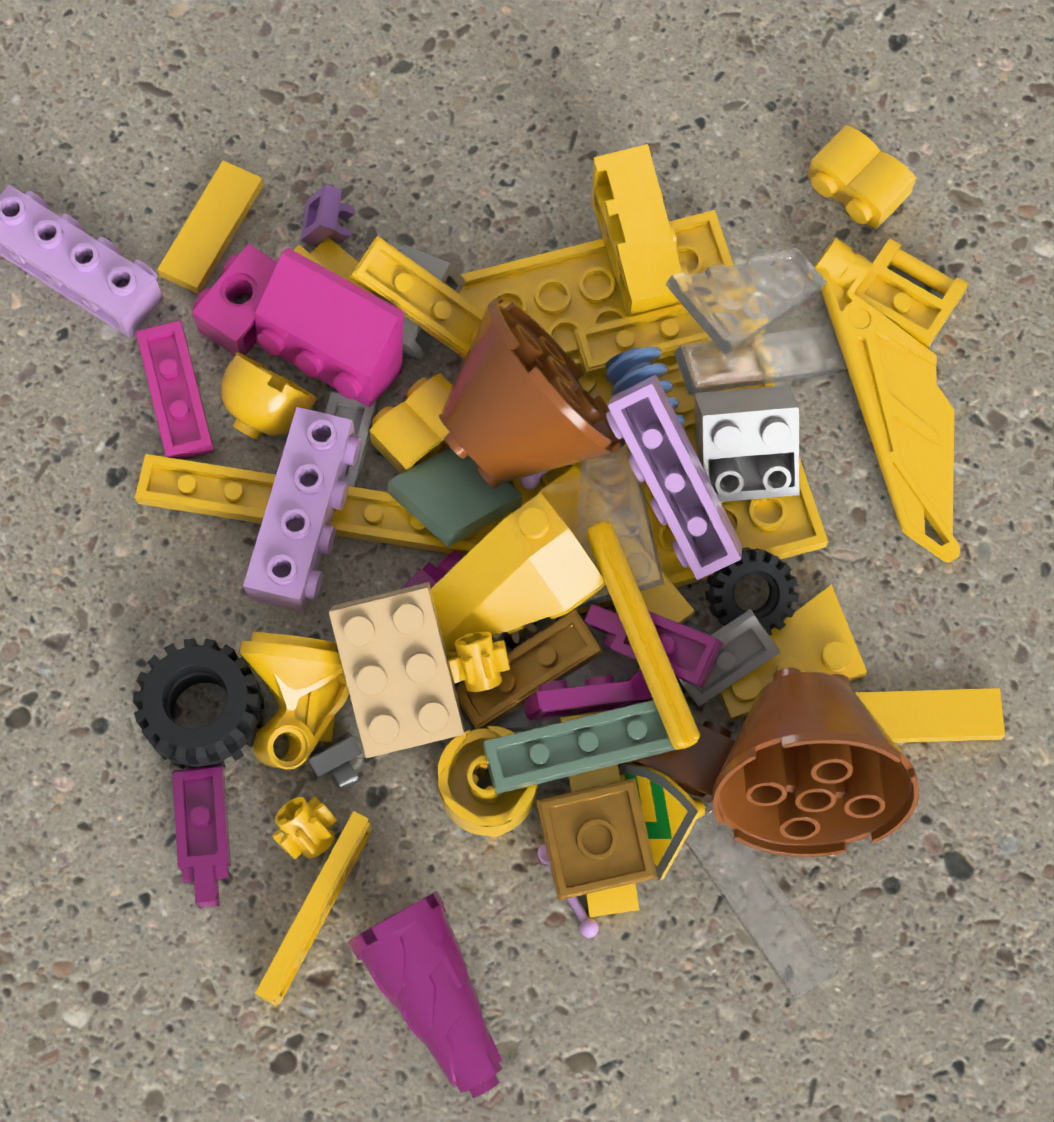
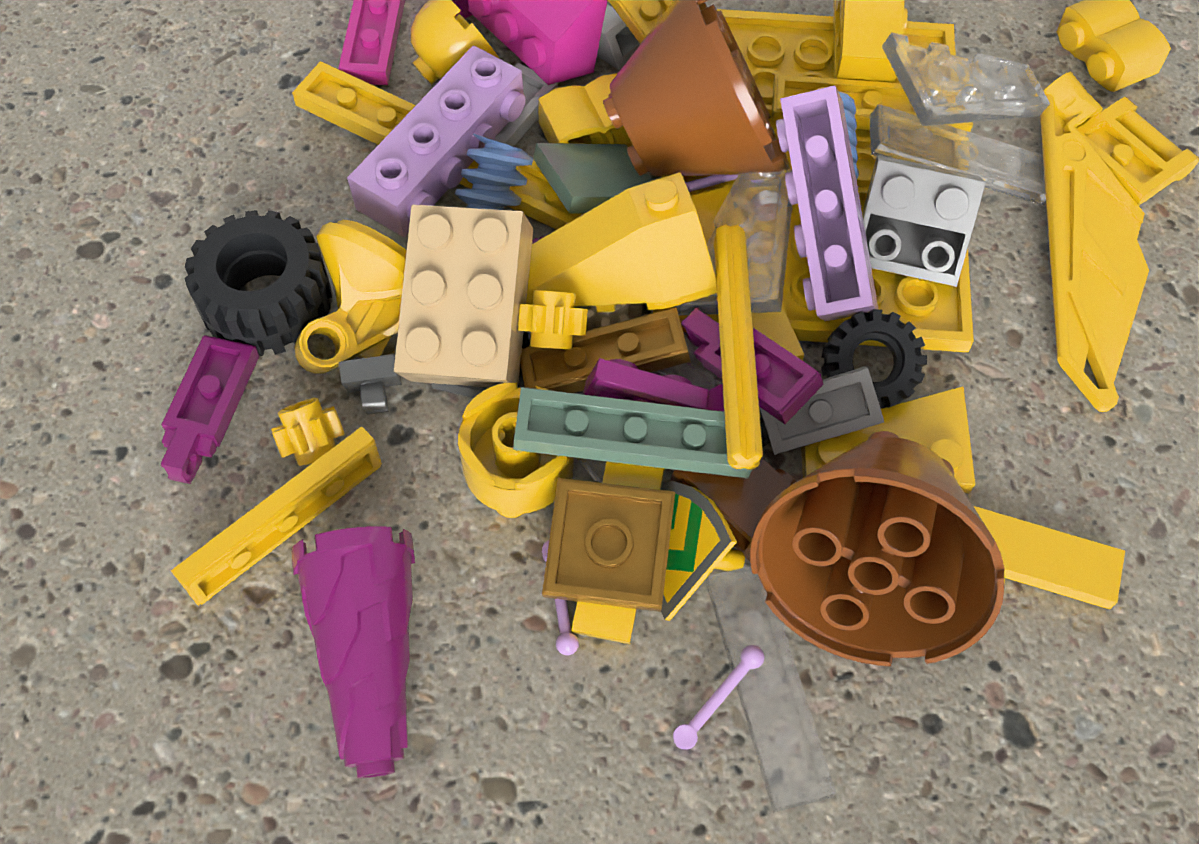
camera: 20 degrees right, 10 degrees down
none -> medium blue piece [455,134,534,210]
none -> lavender hinge [673,645,765,750]

